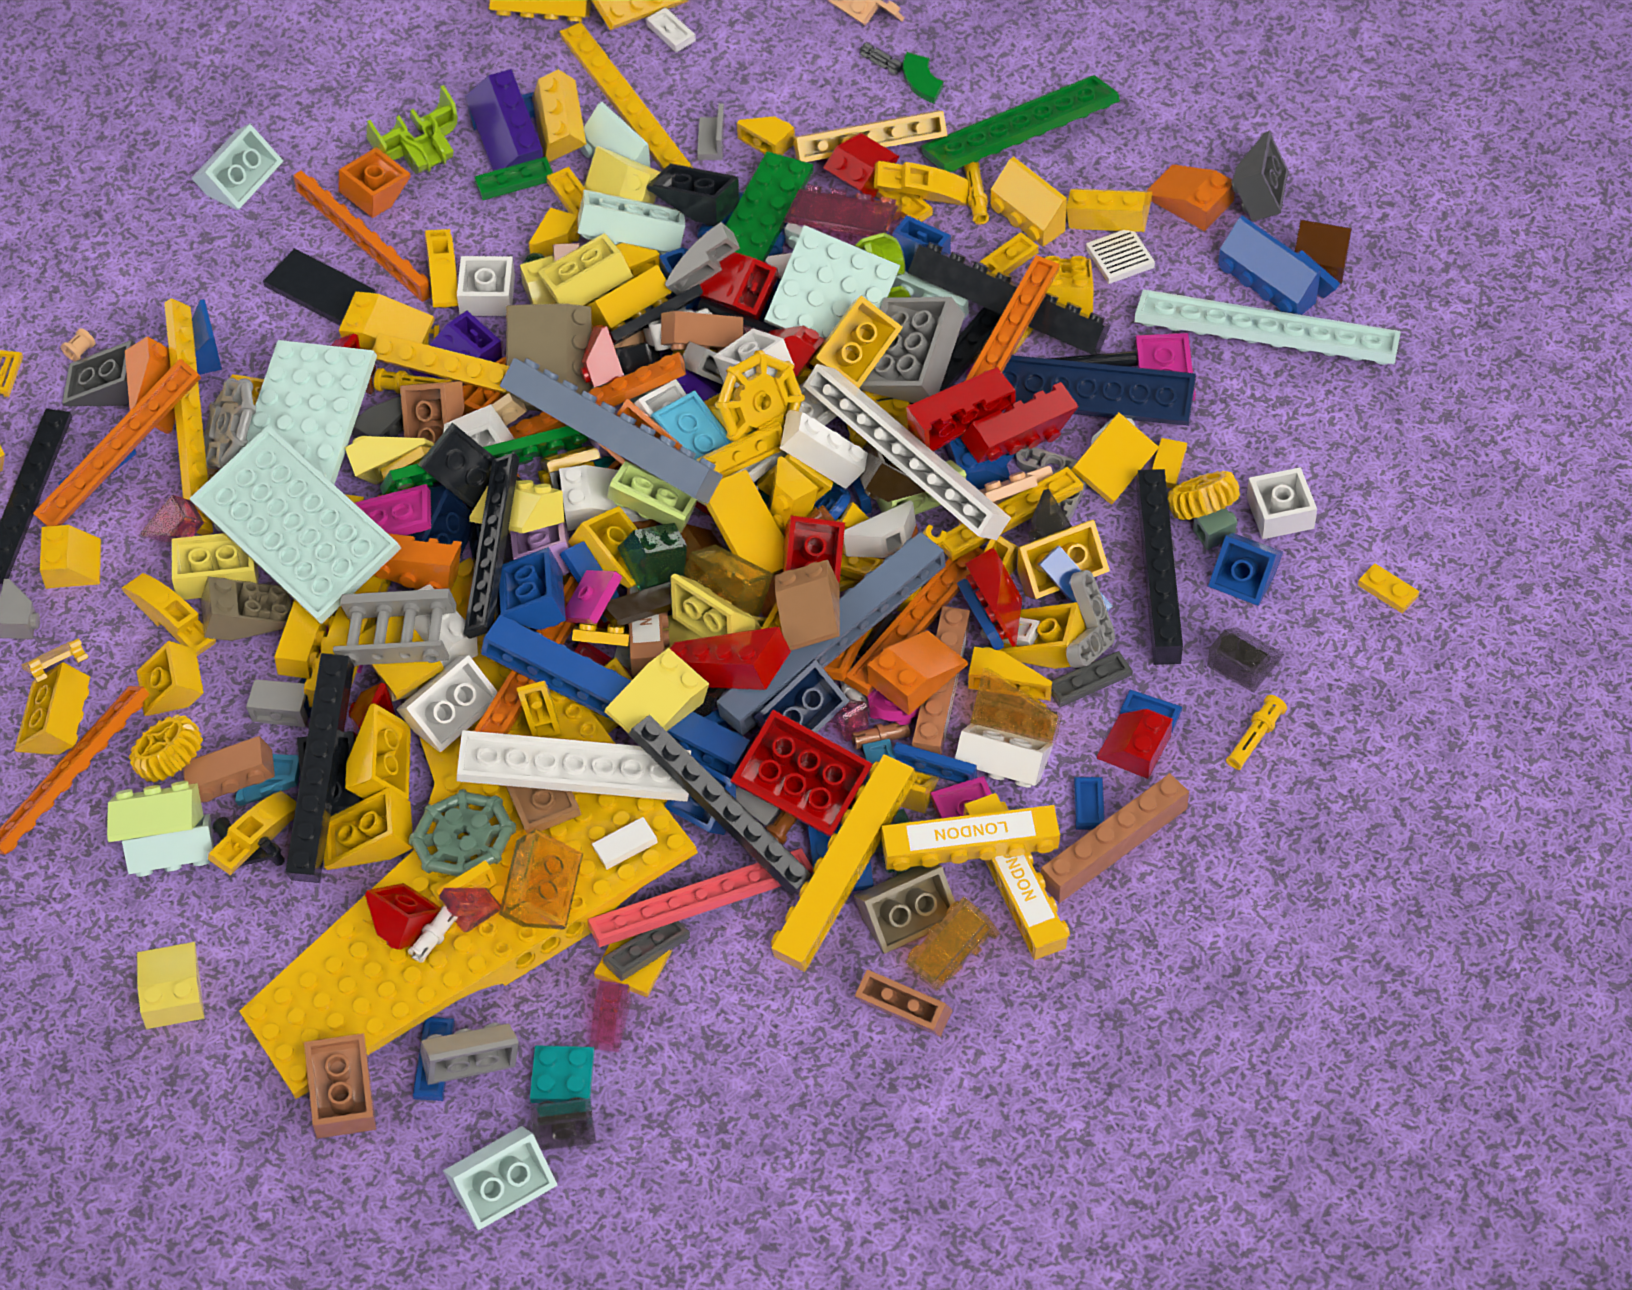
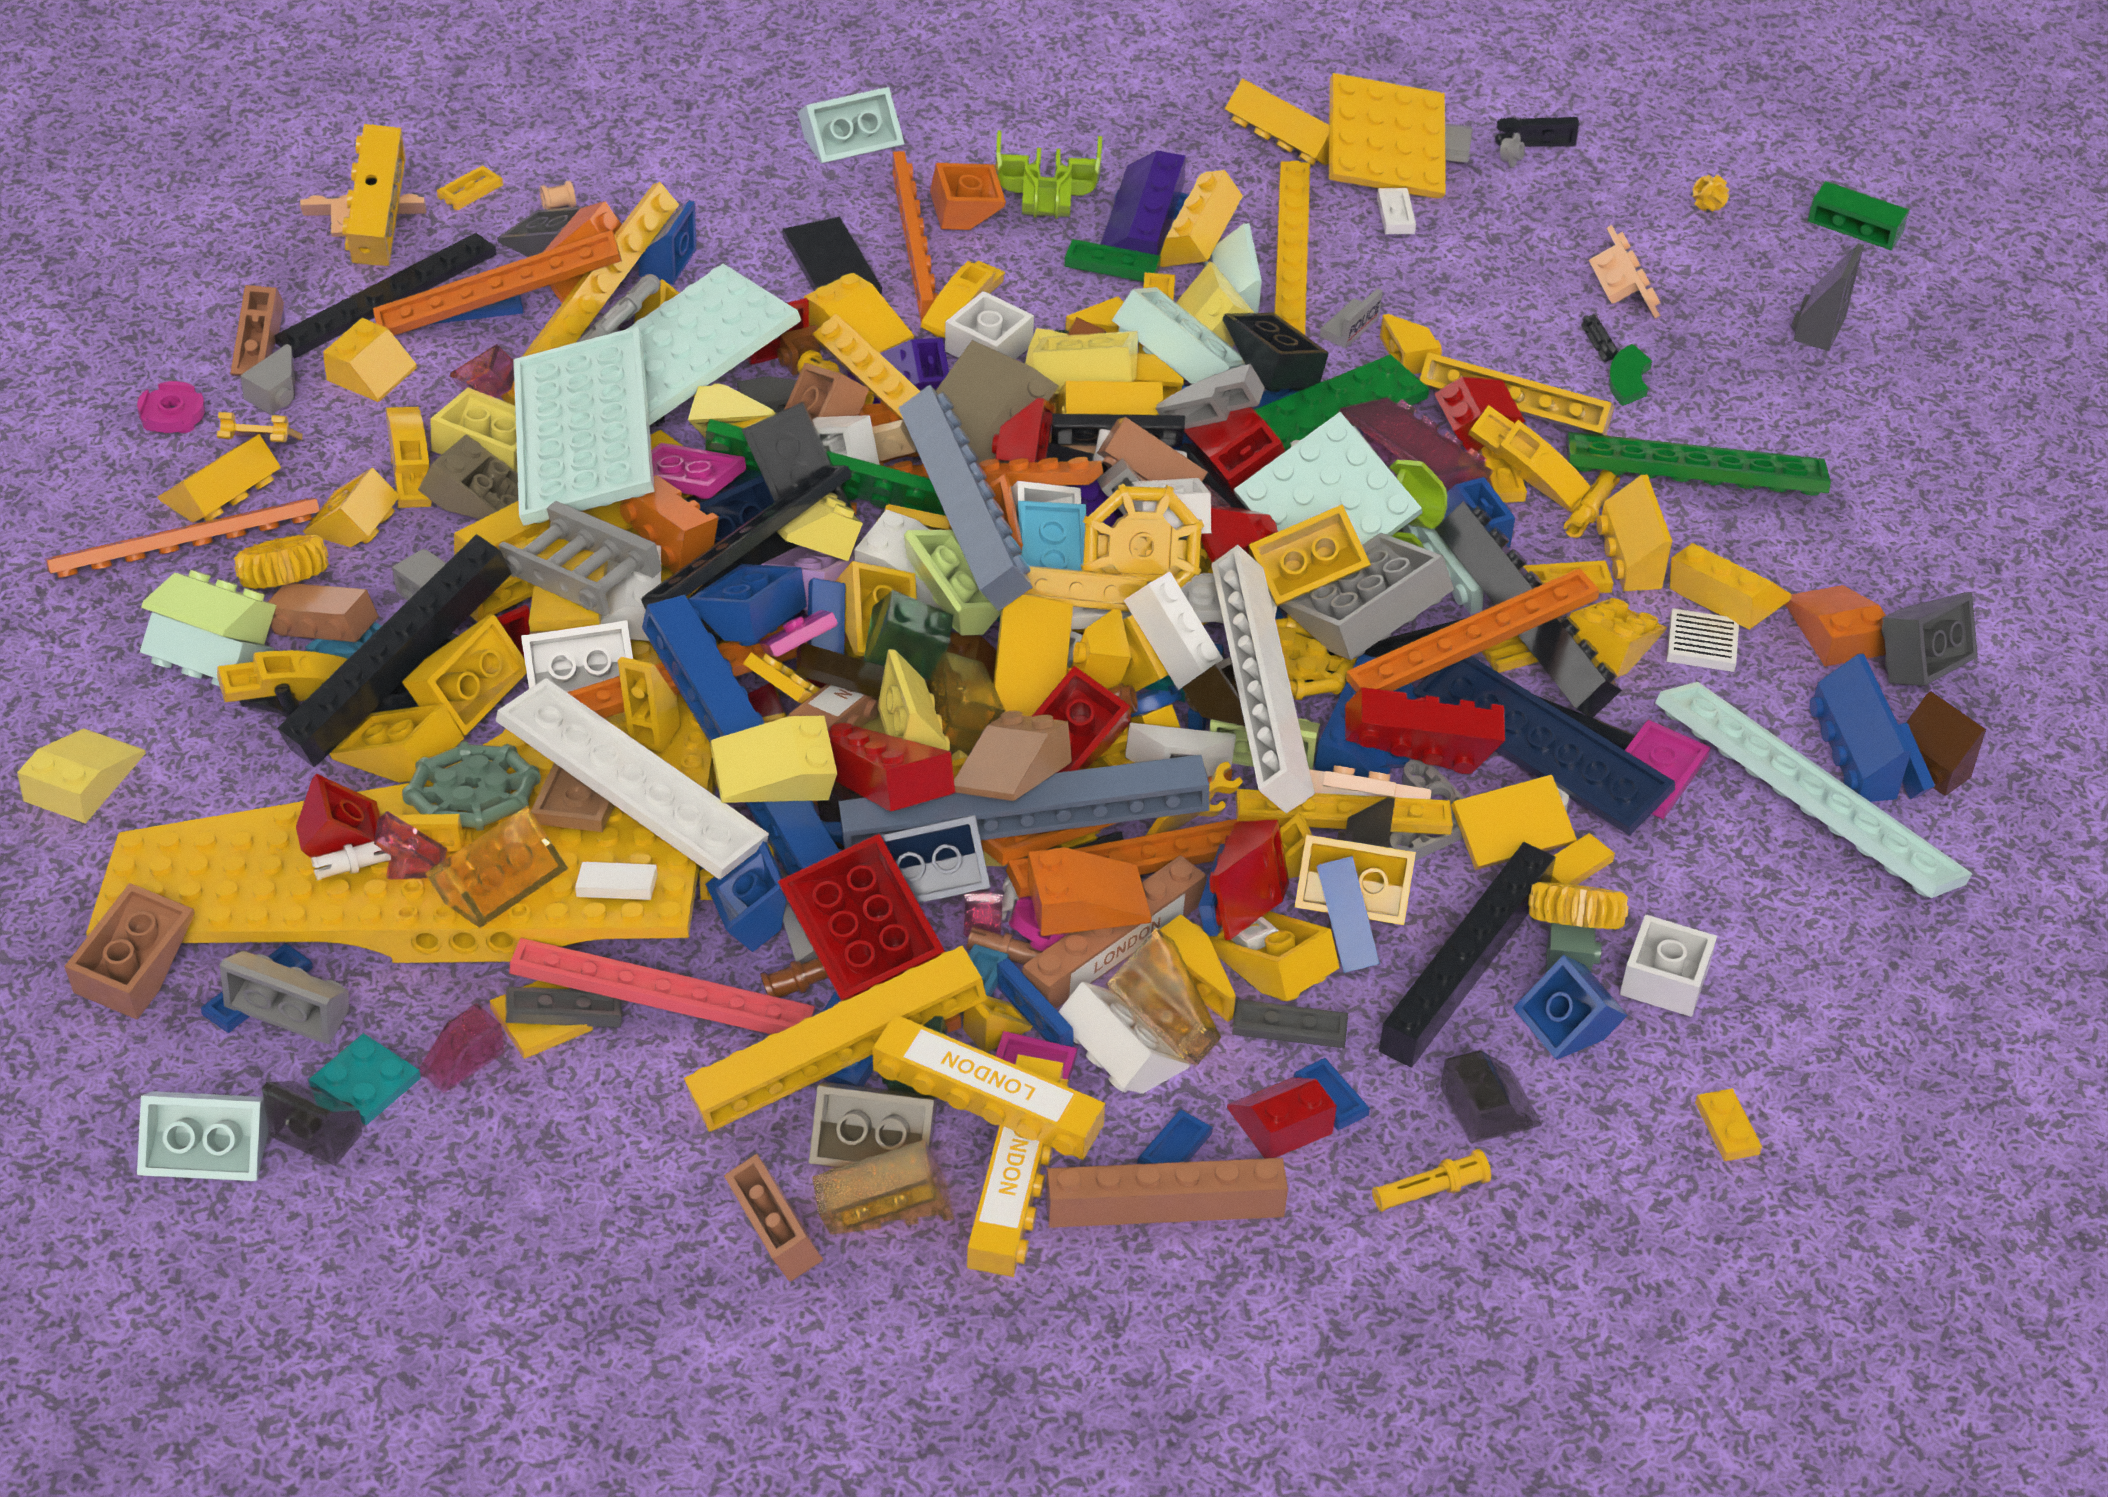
camera: 30 degrees right, 10 degrees down
plate [628,715,813,895] -> none
red wedge [906,367,1016,452] -> none
light grey beam [1066,570,1115,668] -> none

